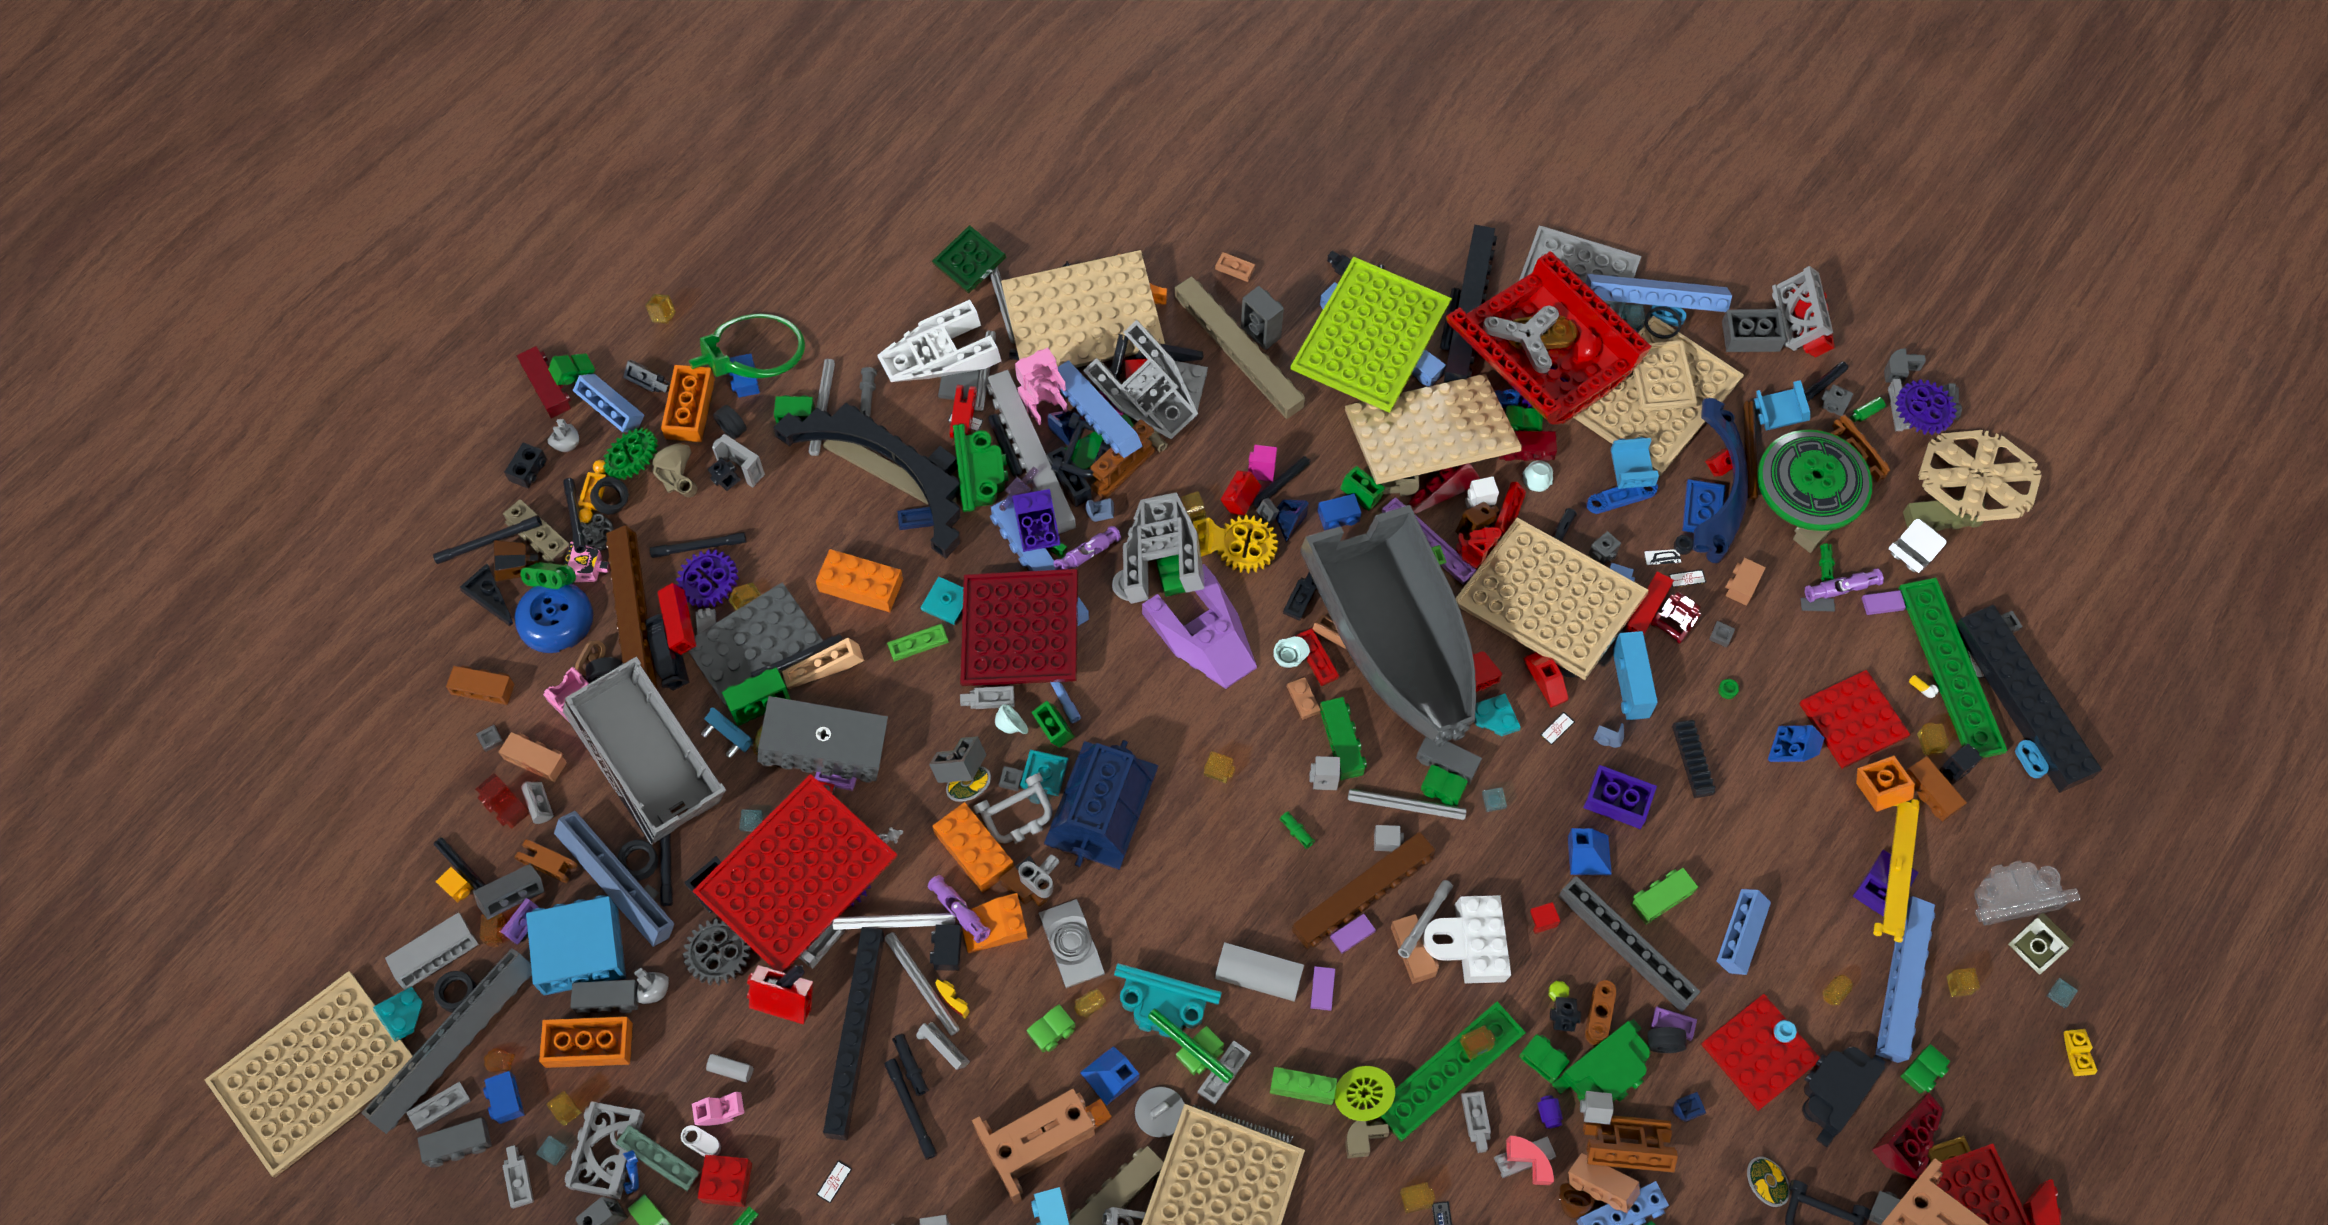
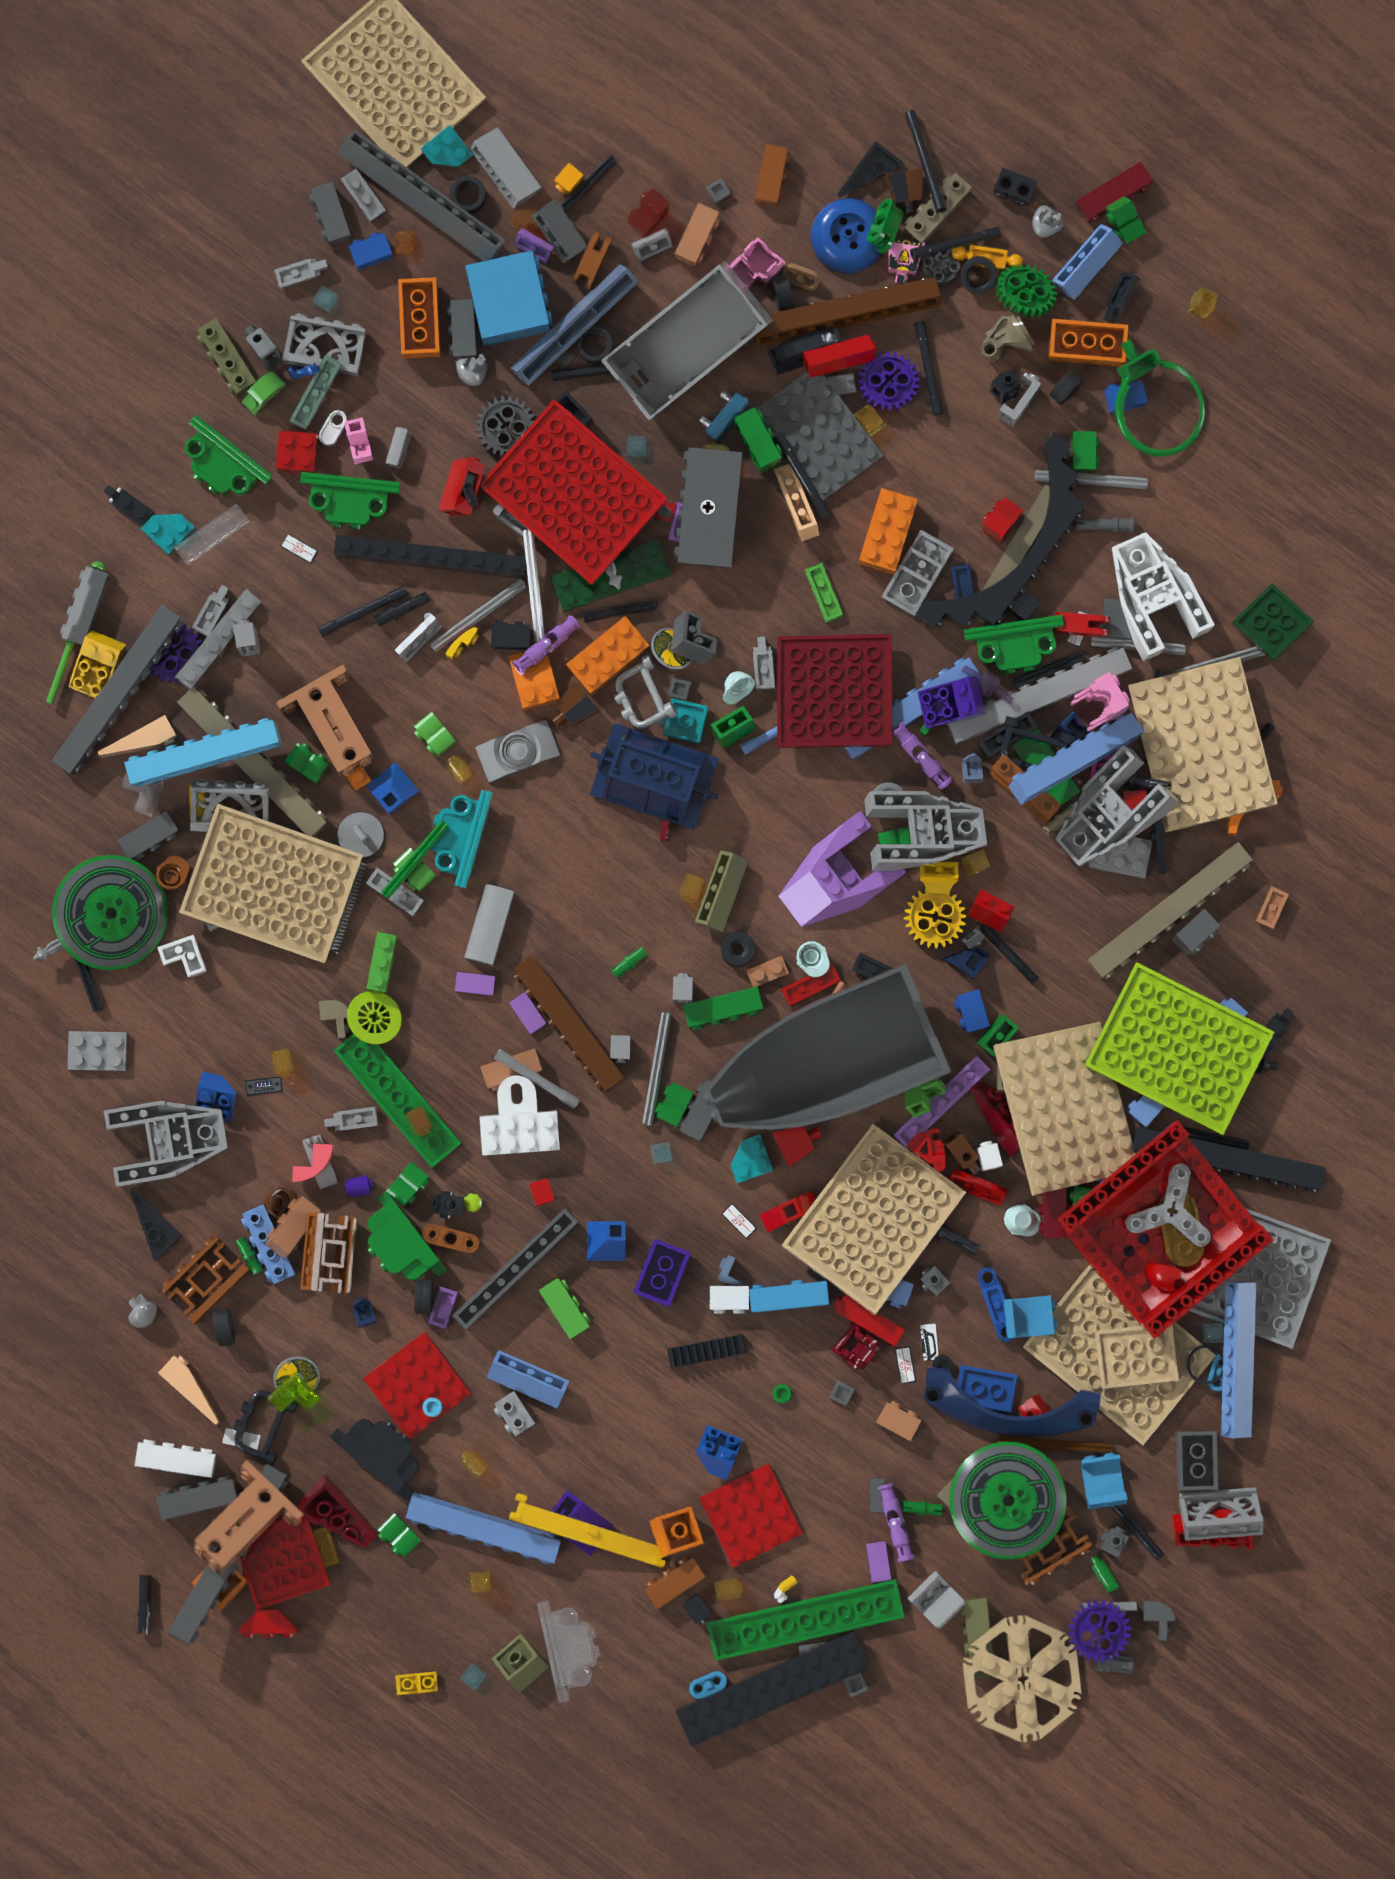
camera: 90 degrees right, 20 degrees up
clear yellow brick [546,1091,582,1126] -> none
teal plate [921,577,963,625] -> none
light grey beam [1019,855,1059,898] -> none
dark pink brick [1248,445,1277,482] -> none
light grey brick [1580,1091,1613,1124] -> none
none -> clear neon green brick [267,1372,322,1412]
none -> green brick [284,743,329,785]
none -> green brick [300,472,400,530]
none -> light grey brick [494,1391,535,1436]
none -> dark green plate [551,539,671,613]
none -> black piece [584,599,658,623]
none -> dark red tile [660,820,669,842]
none -> olive brick [695,850,749,932]
none -> white brick [710,1286,749,1314]
none -> black tyre [721,932,756,967]
none -> light grey slope [882,529,954,616]
none -> red brick [981,497,1023,544]

